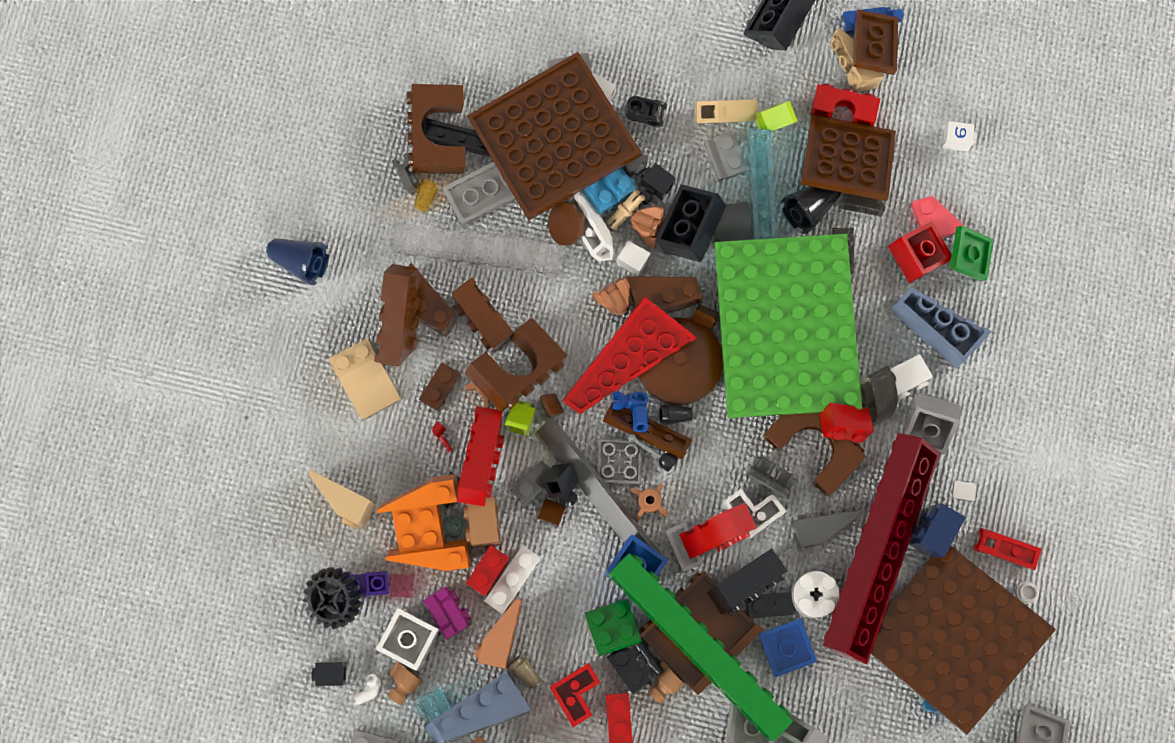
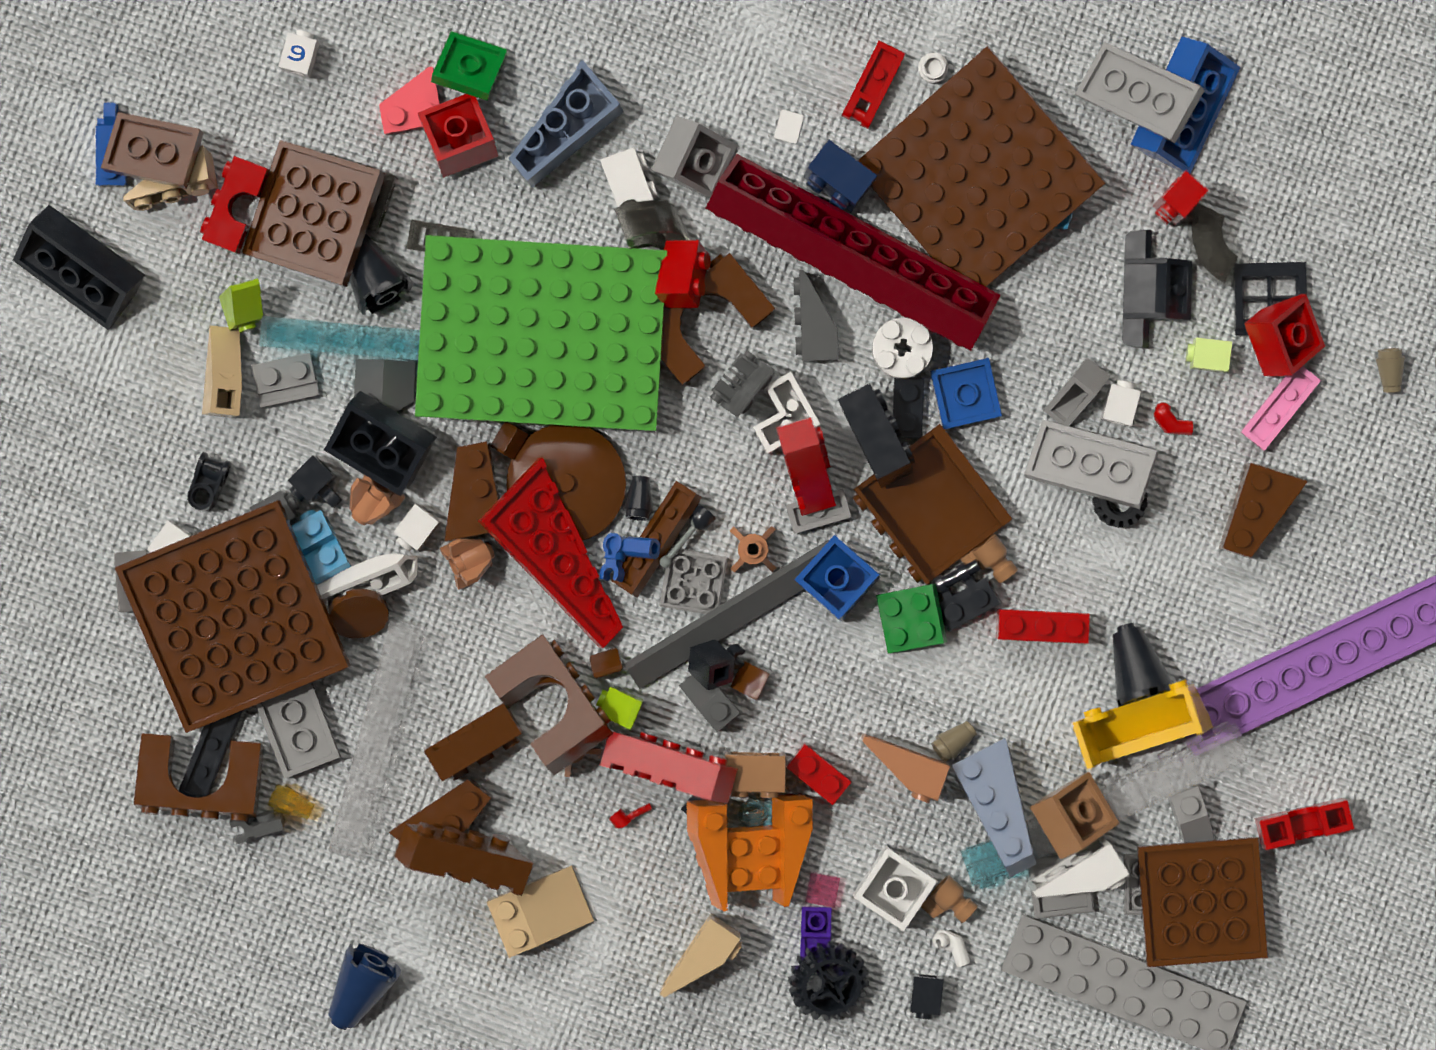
camera: 85 degrees left, 10 degrees up
reddish brown plate [419,362,461,412] -> none
magenta brick [423,586,471,640] -> none
white plate [484,545,541,614] -> none
red brick [549,663,601,727] -> none
tan pin [606,189,645,230] -> none
green brick [607,553,793,741] -> none

